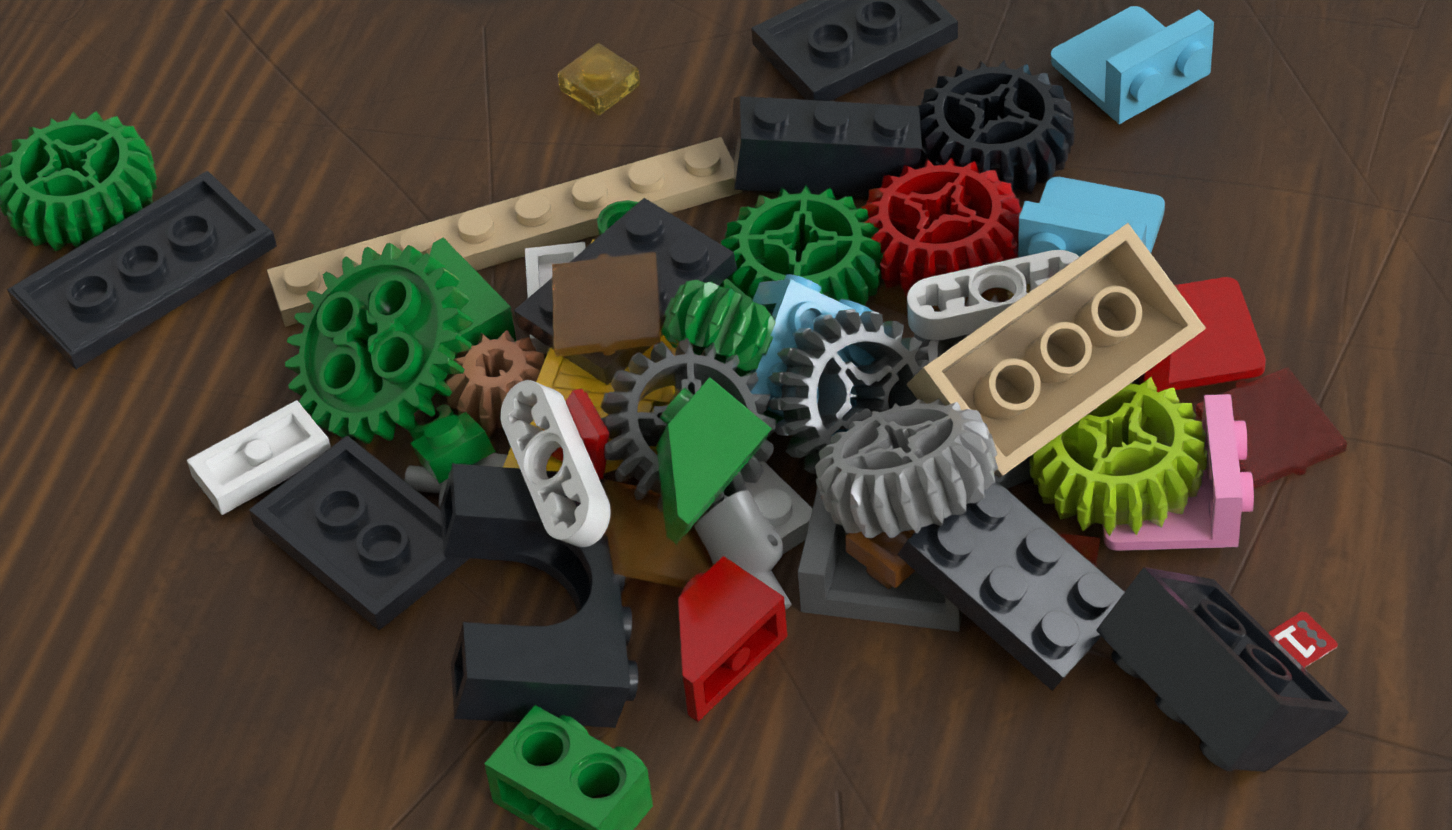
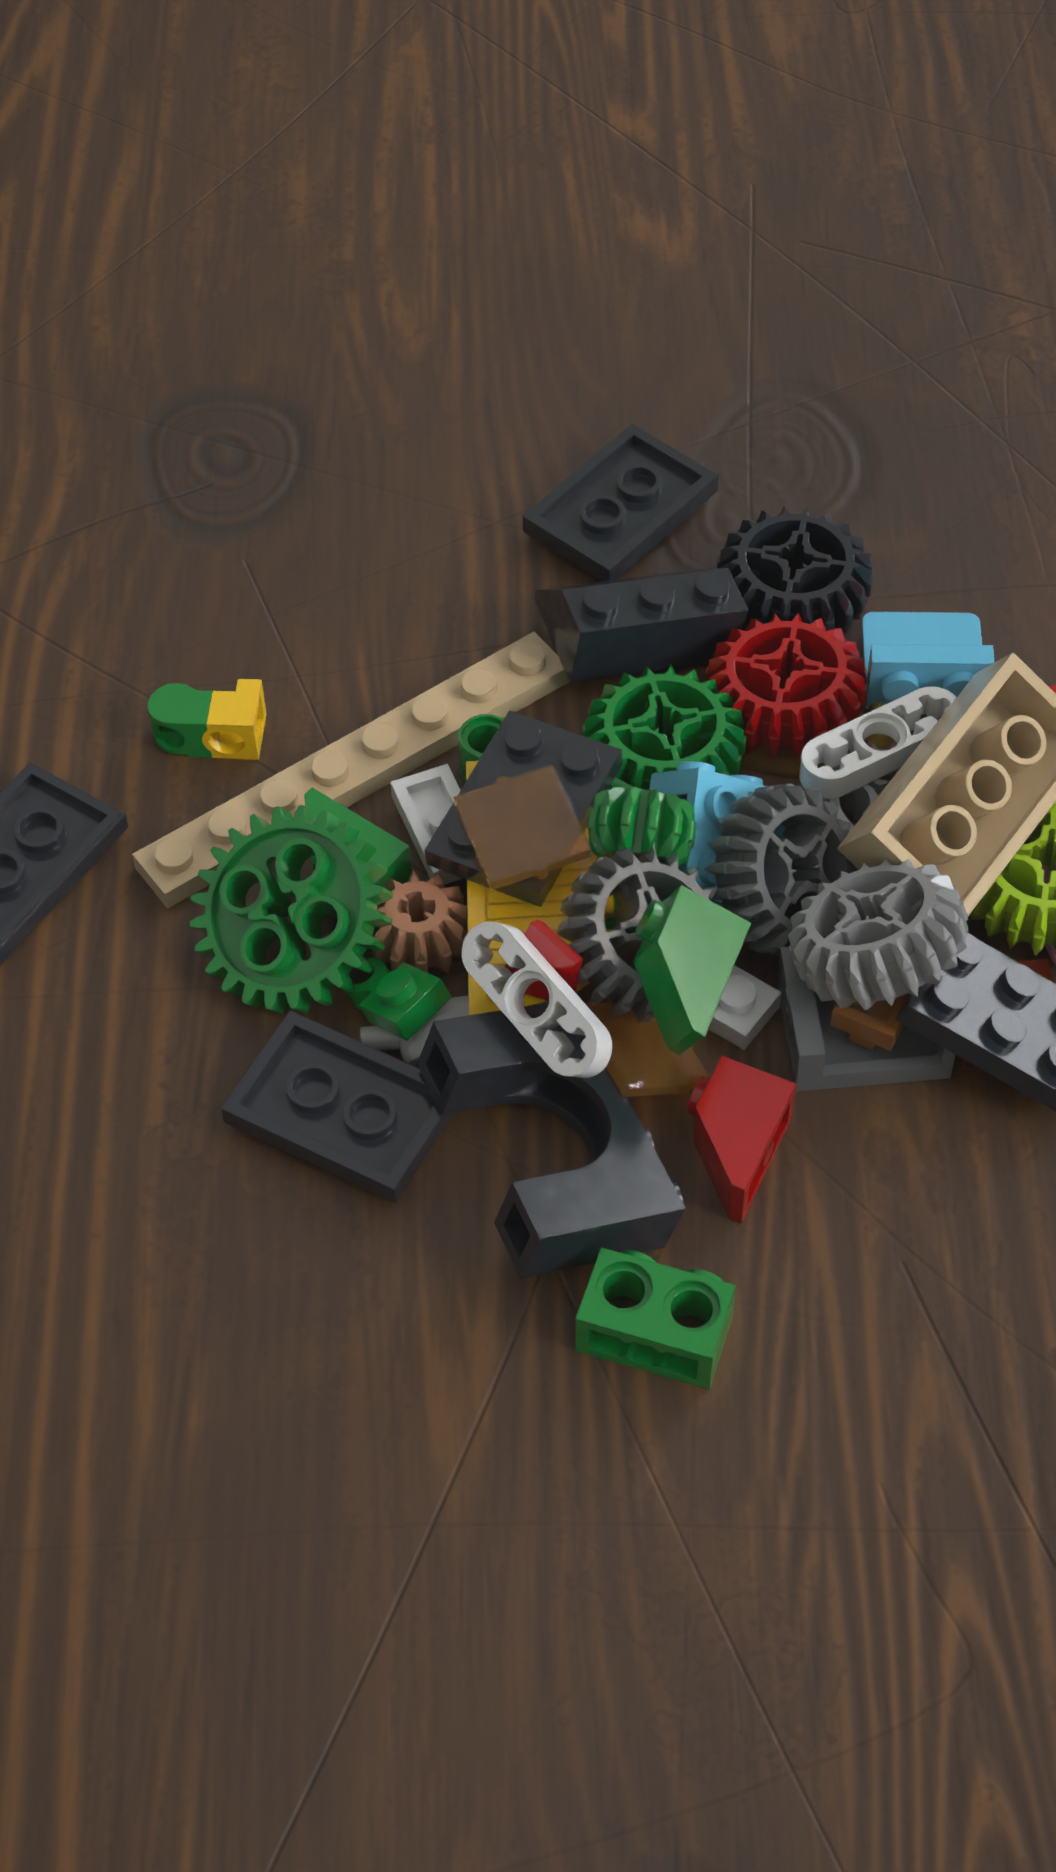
camera: 20 degrees left, 5 degrees up
white plate [187,400,331,515] -> none
clear yellow plate [557,43,640,115] -> none
light grey piece [694,490,792,610] -> none
medium azure bracket [1051,6,1214,124] -> none
none -> leg [147,679,267,760]

